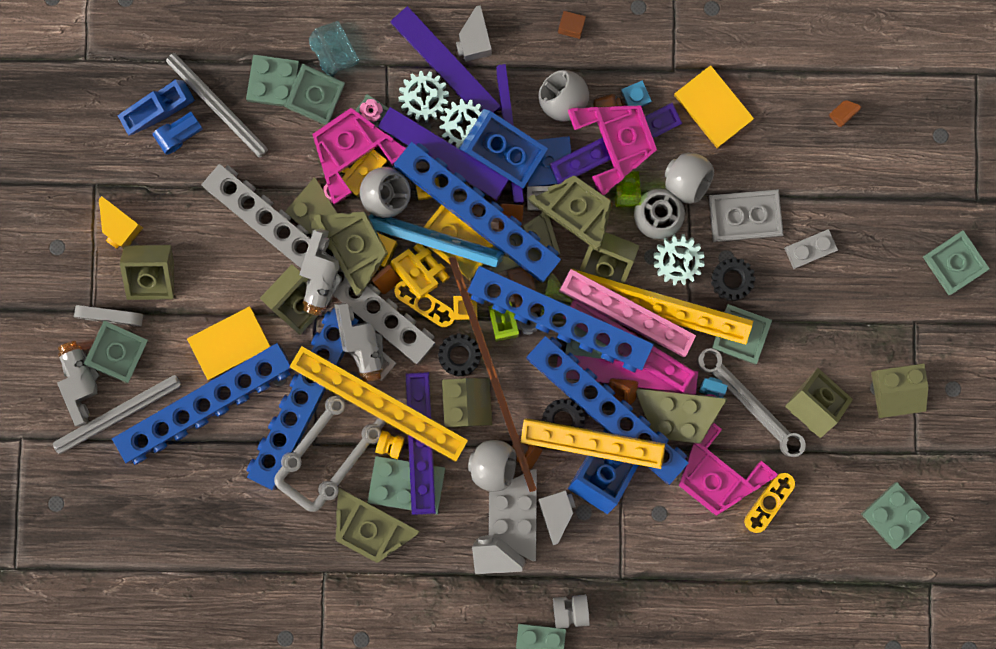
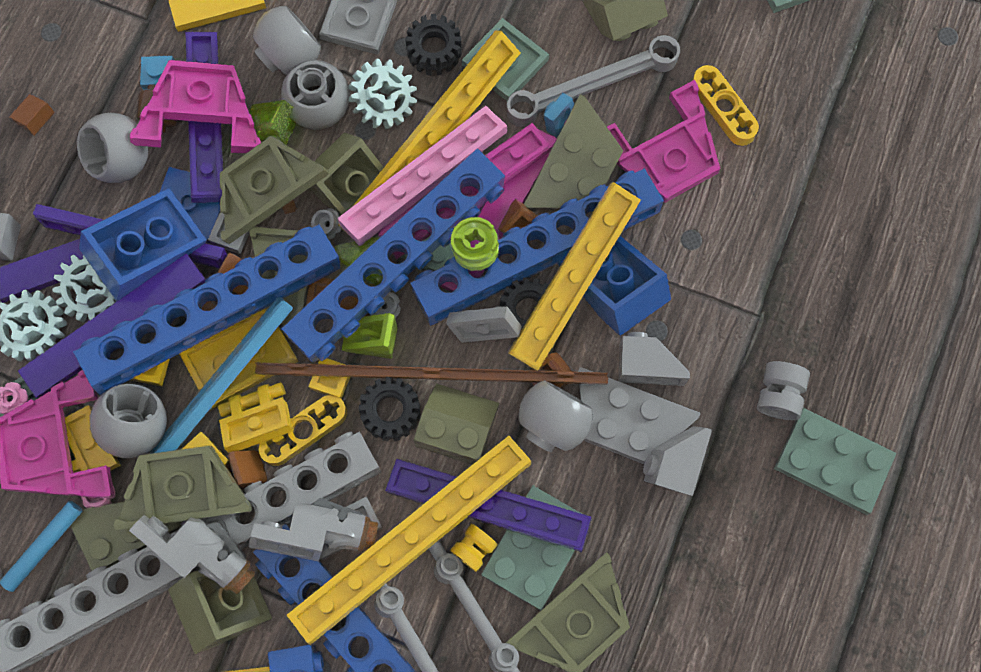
camera: 70 degrees left, 10 degrees down
none -> dark azure piece [0,501,83,592]
none -> light grey plate [311,208,341,240]
none -> light grey plate [446,306,522,343]
none -> lime wheel [451,217,499,271]

